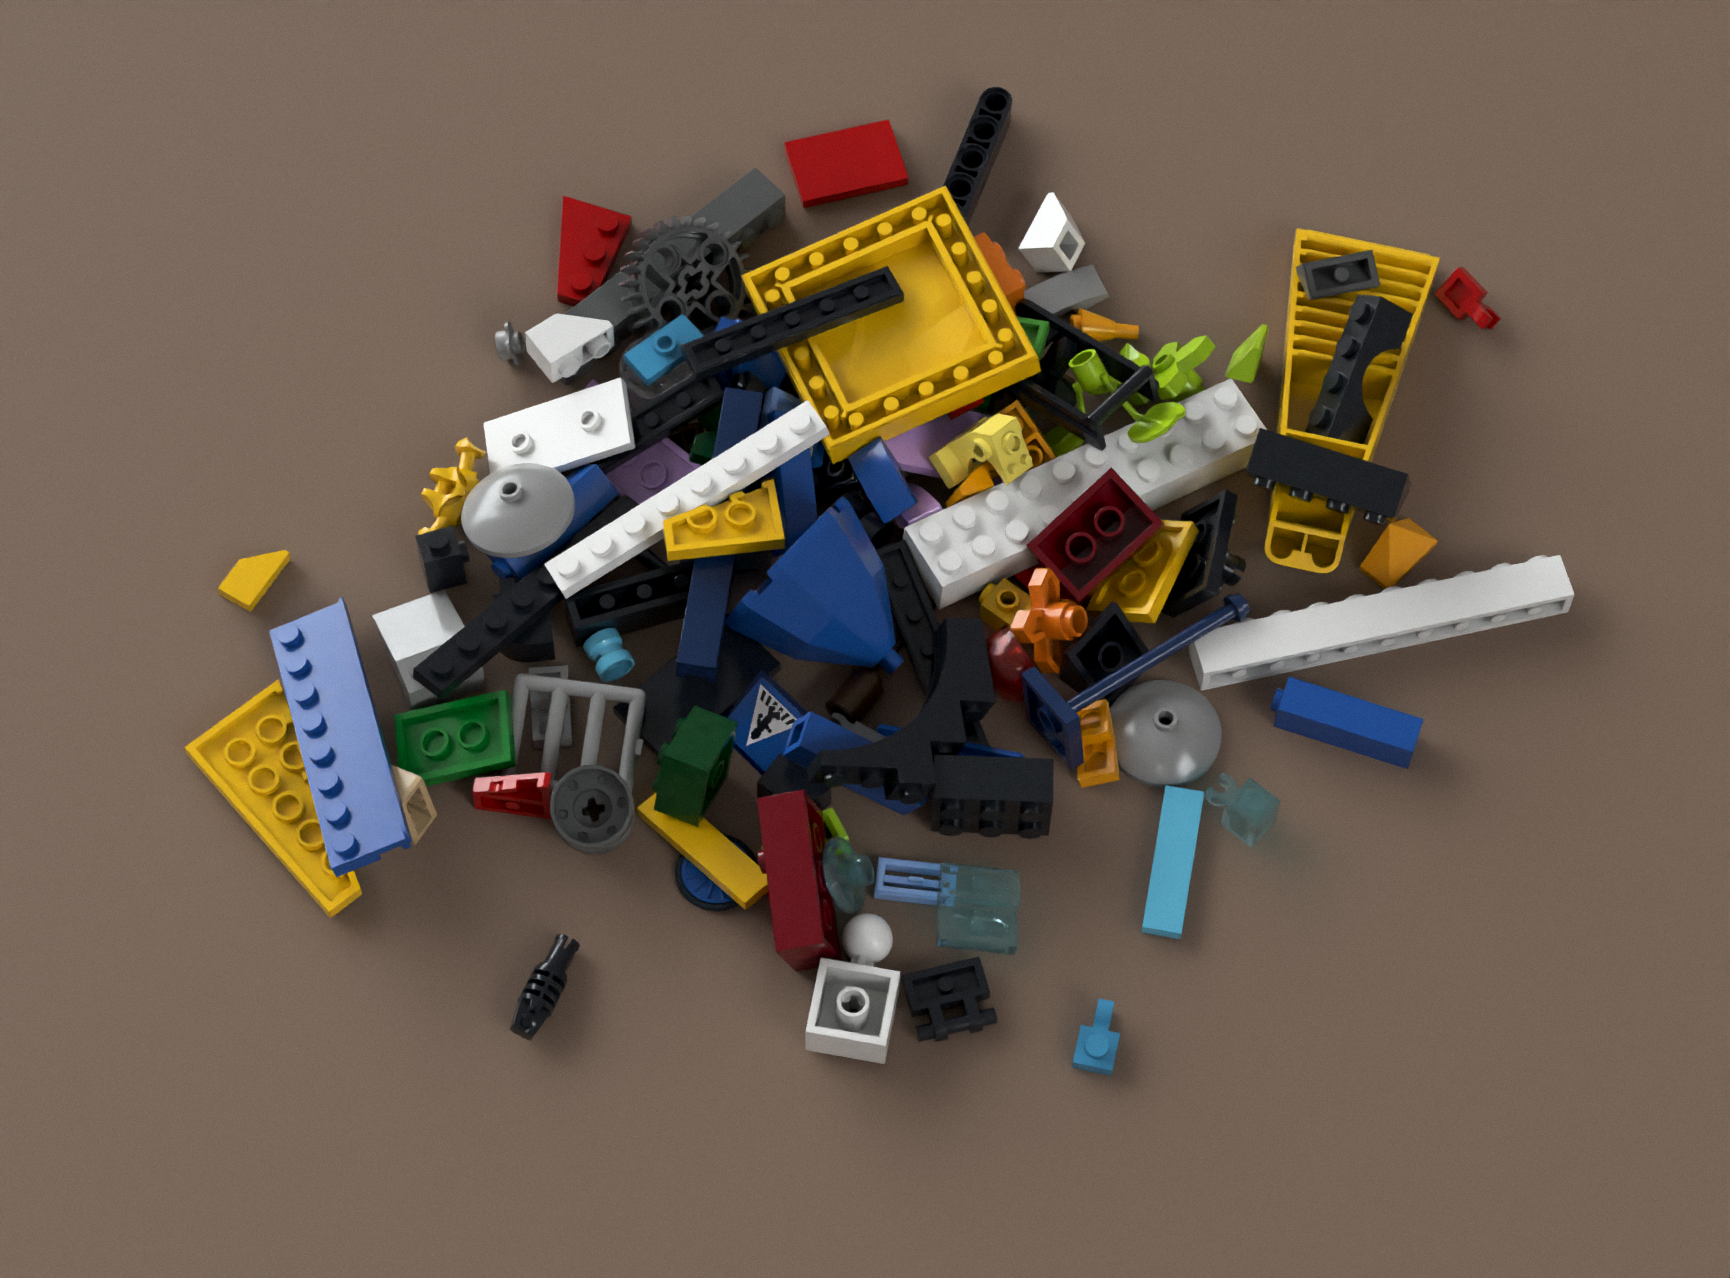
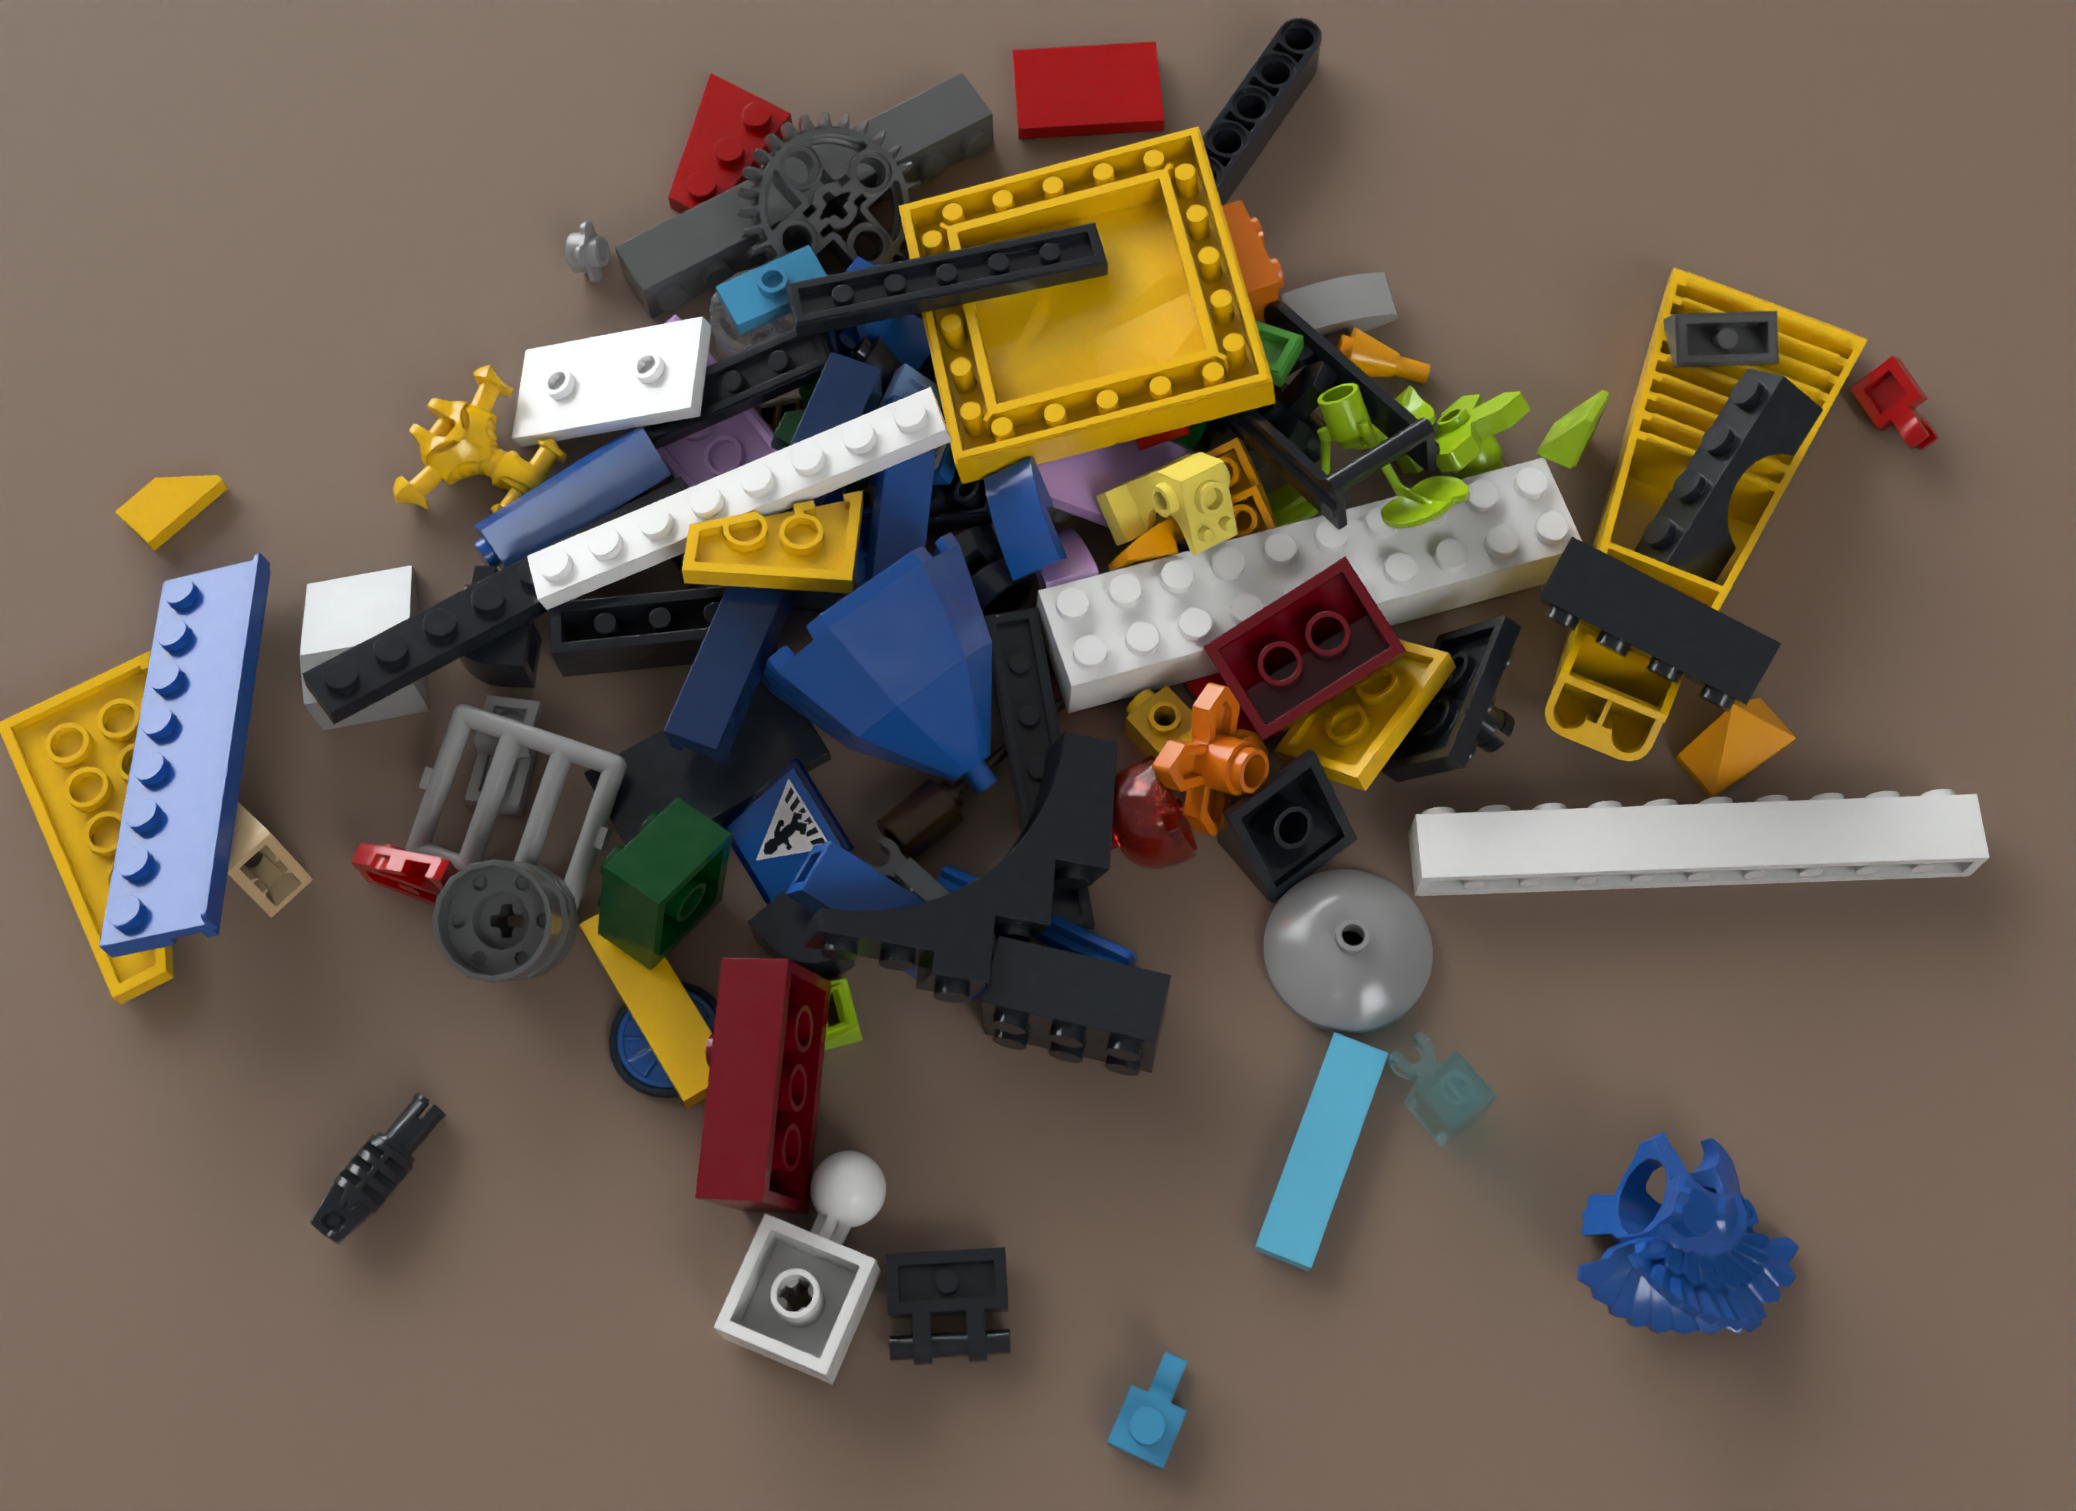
camera: 15 degrees right, 5 degrees up
green plate [394,689,516,787] -> none
black brick [415,526,470,593] -> none
light grey dish [461,463,575,558] -> none
white slope [525,313,615,383] -> none
medium azure wheel [583,628,635,682] -> none
clear light blue piece [823,837,875,914] -> none
light blue tile [874,857,958,907] -> none
clear light blue slope [936,862,1021,955] -> none
white slope [1018,192,1085,273] -> none
dark blue tile [1021,593,1250,770] -> none
light orange slope [1077,699,1120,788] -> none
blue brick [1270,677,1424,769] -> none
none -> blue piece [1577,1132,1799,1334]

